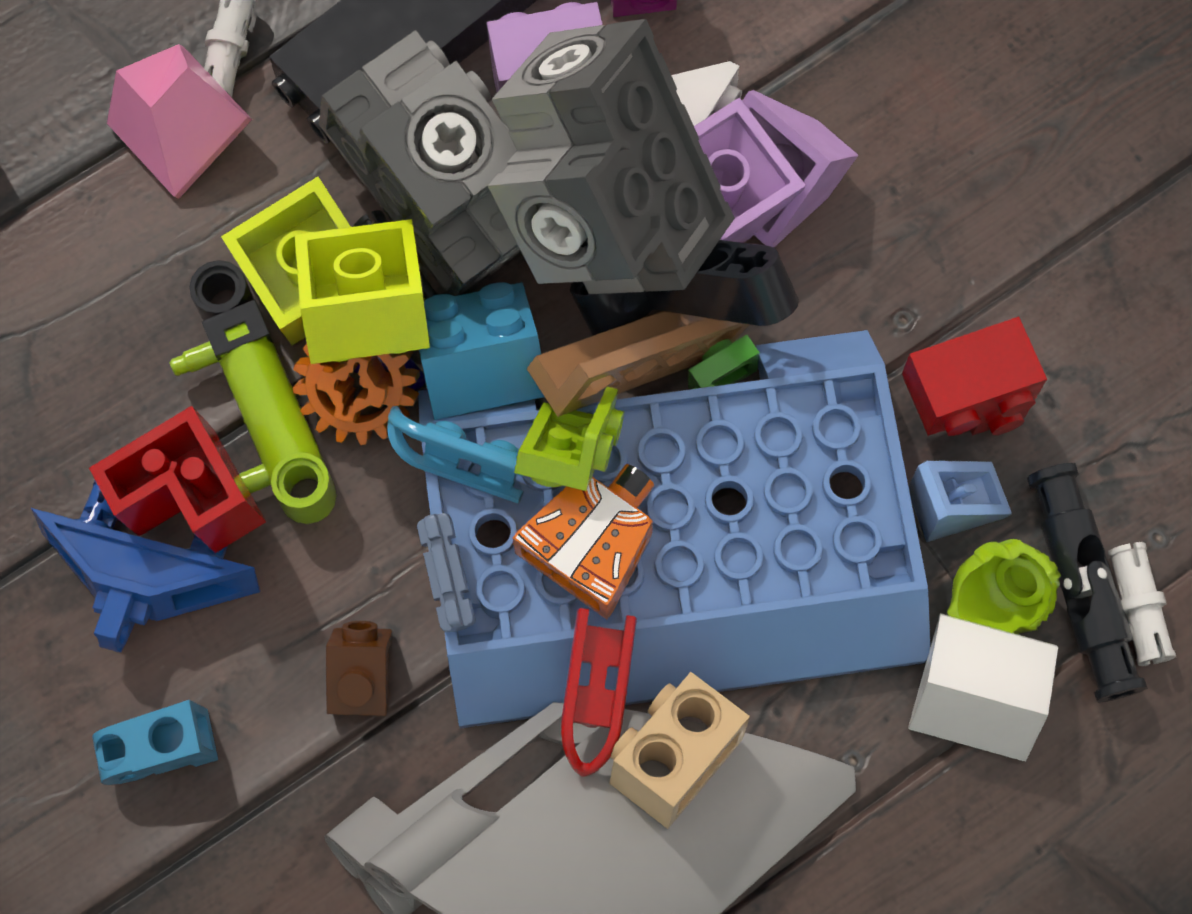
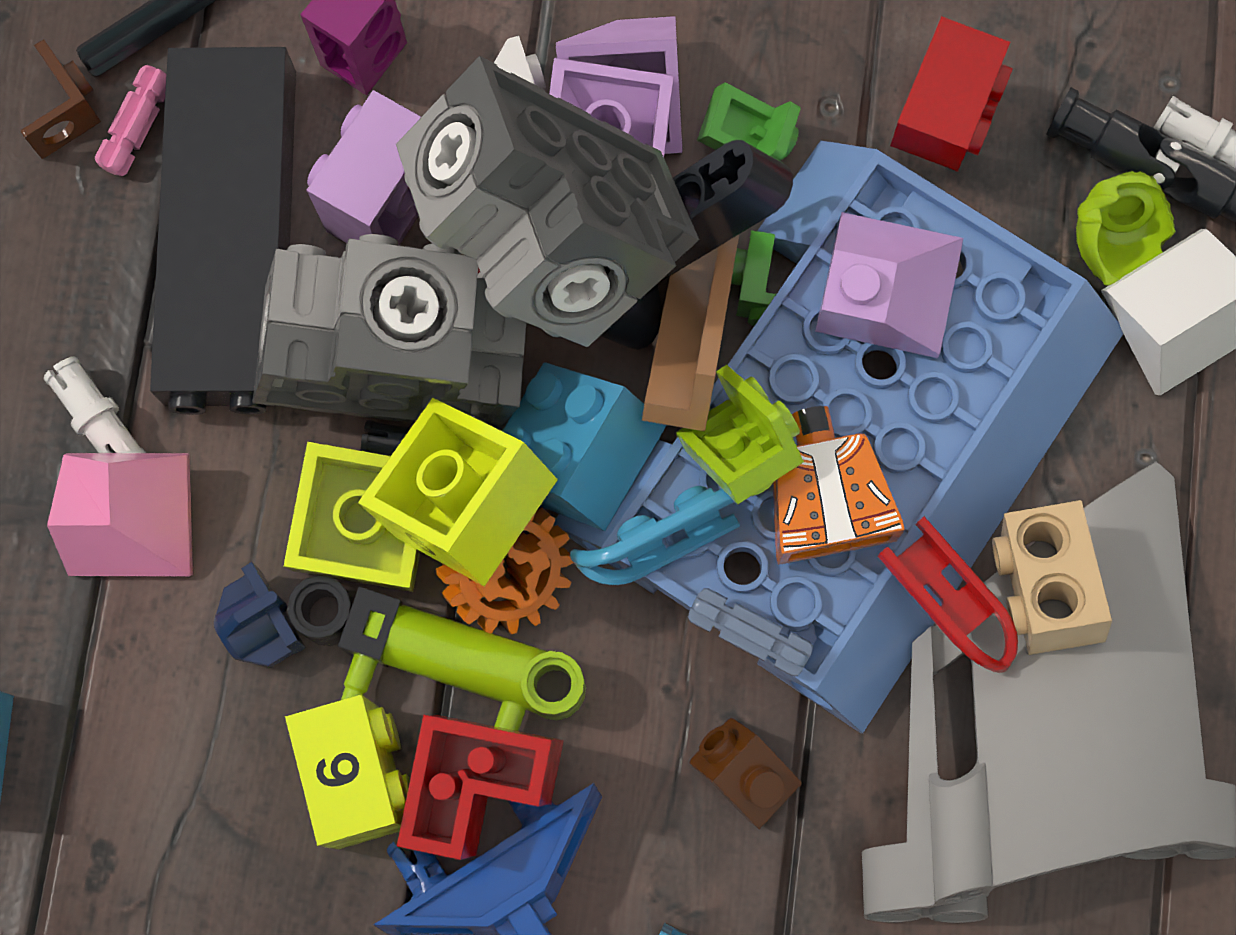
camera: 45 degrees left, 5 degrees up
light blue slope [908,461,1012,542] -> none
none -> dark blue piece [213,562,306,668]
none -> neon yellow brick [285,694,410,849]
none -> bright green bracket [697,82,801,161]
none -> lavender slope [815,212,963,358]

